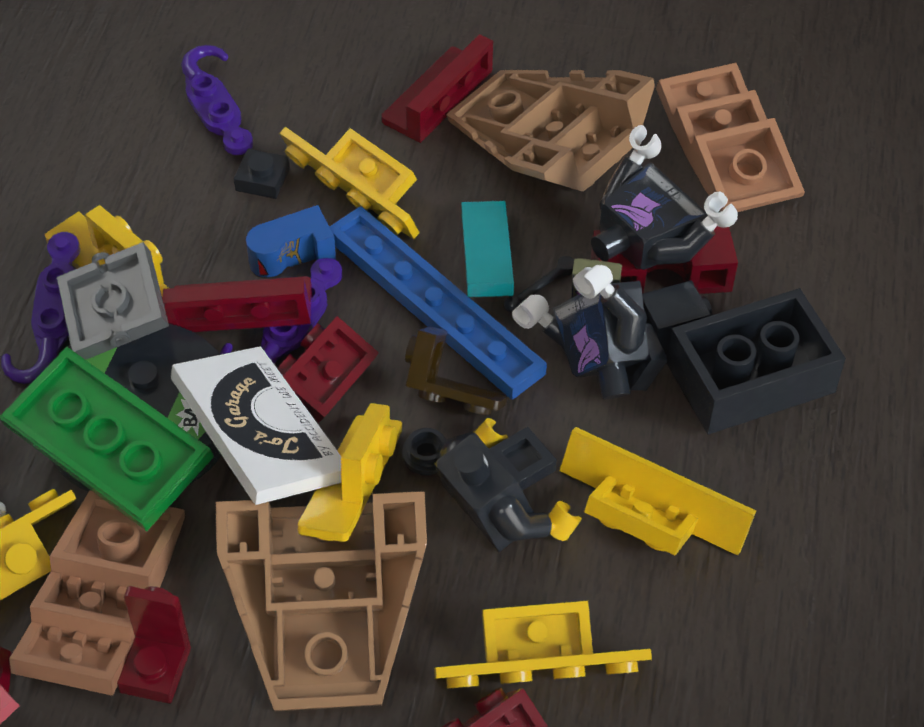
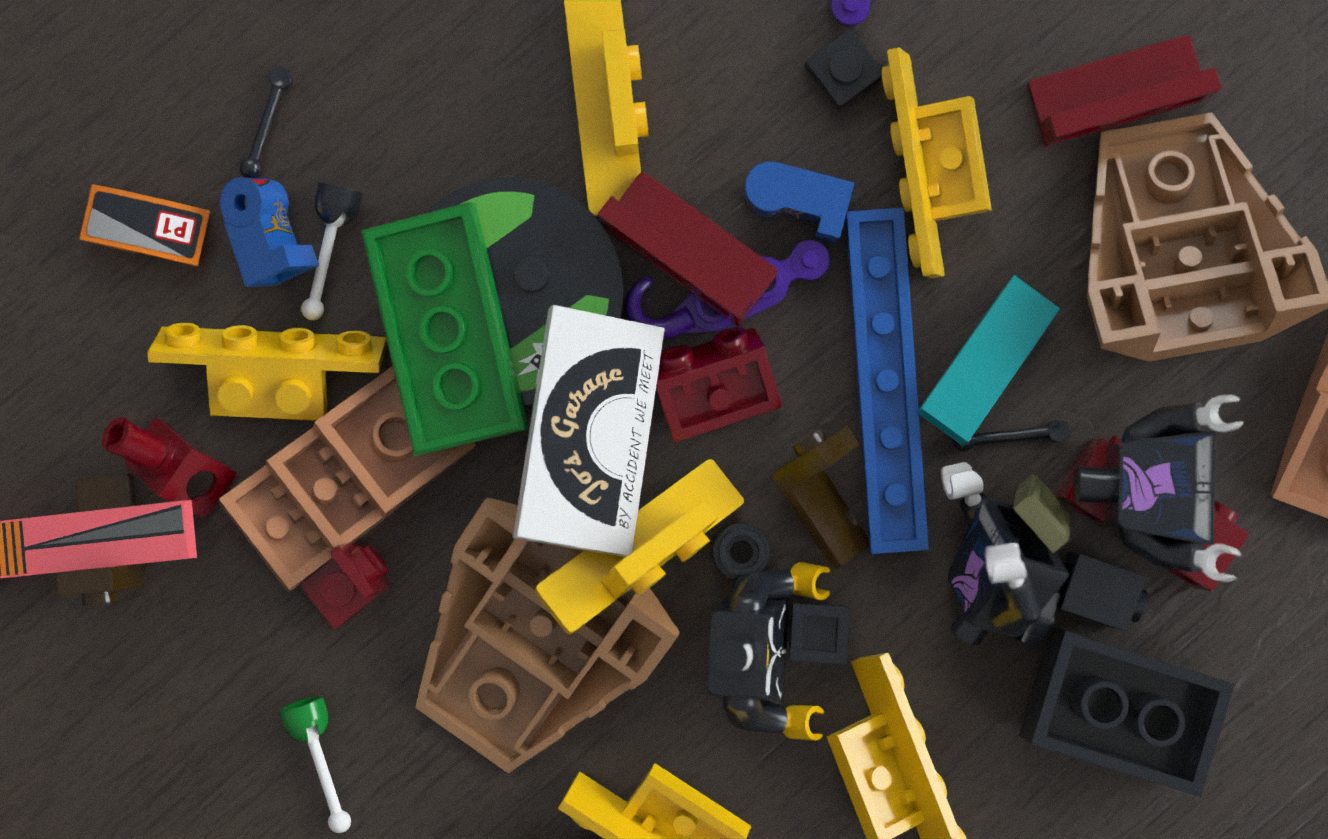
camera: 40 degrees right, 35 degrees up
dark purple piece [1,232,81,384] -> none
plate [57,242,169,360] -> none

